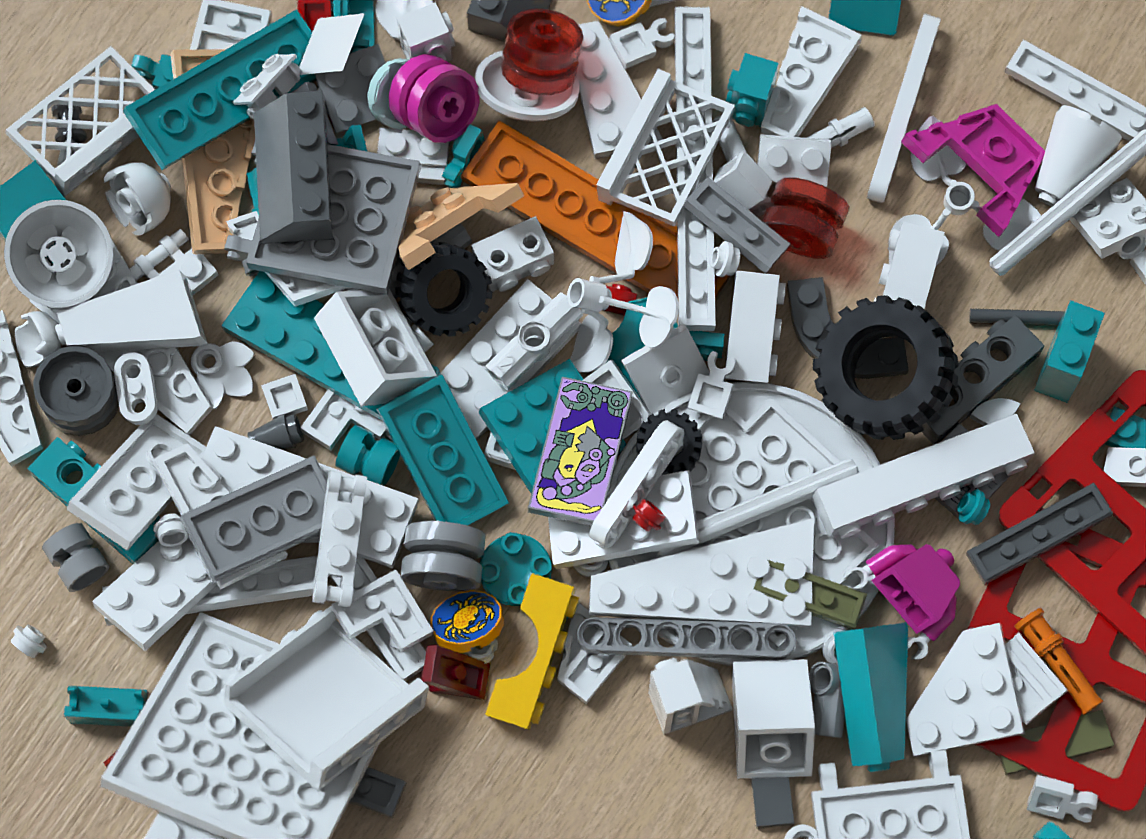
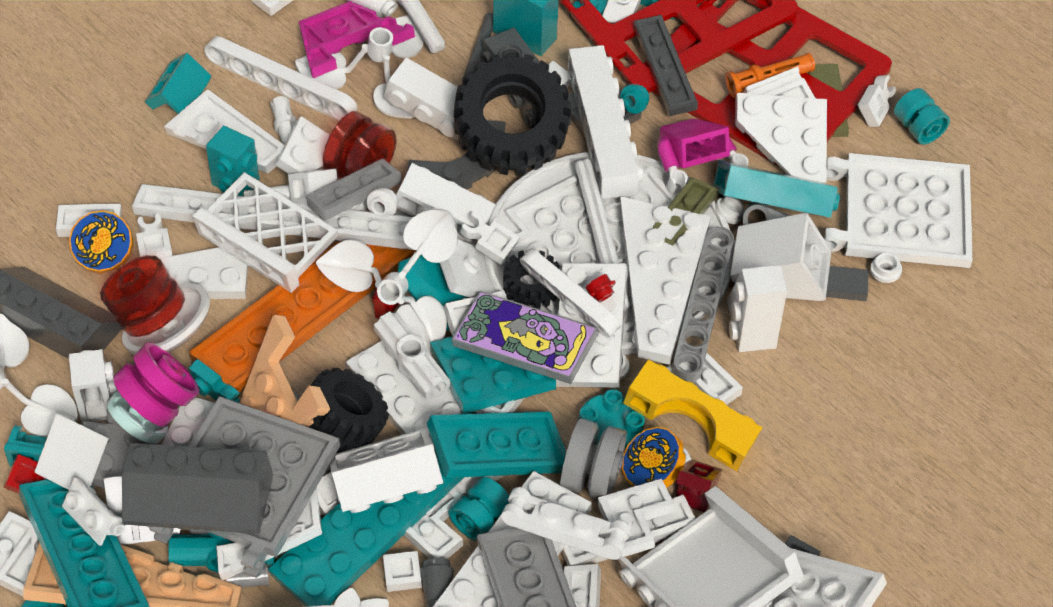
camera: 80 degrees left, 20 degrees down
white brick [471,216,554,292] -> none

